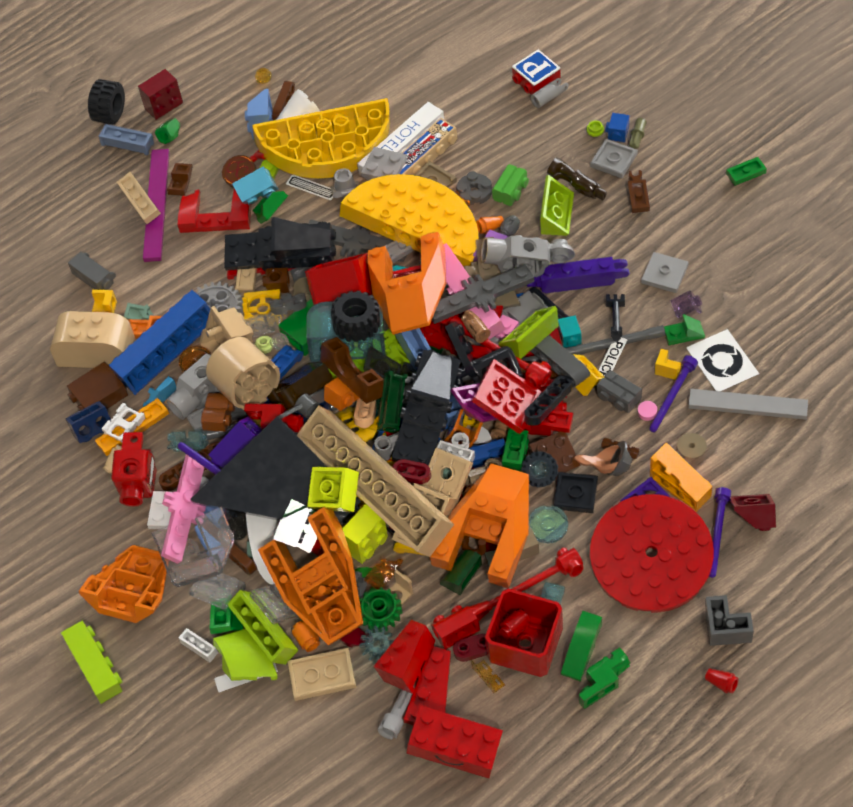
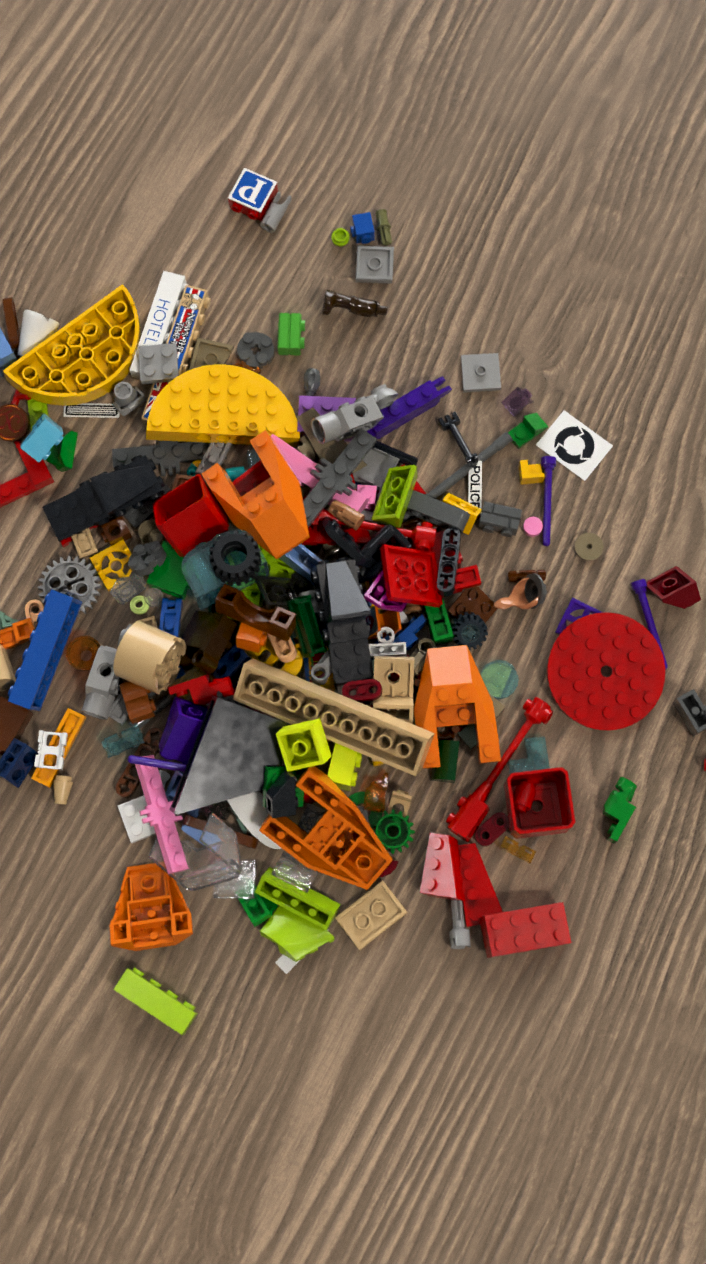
camera: 30 degrees left, 20 degrees up
red piece [111,432,157,507] -> none
dark azure slope [143,376,176,407] -> none
white piece [179,628,218,663] -> none
tan piece [199,306,254,355] -> none
dark grey piece [278,388,324,419] -> none
orange brick [292,621,320,652] -> none
clear light blue gear [359,626,394,661] -> none
orange cone [476,215,504,235] -> none
lime slope [540,175,574,236] -> none
black tile [554,472,598,513] -> none
teal brick [558,315,582,348] -> none
green slope [561,611,602,682] -> none
reddish brown plate [628,170,650,213] -> none
light orange wedge [650,443,712,512] -> none
light grey tile [689,389,808,420] -> none
green plate [726,157,767,186] -> none

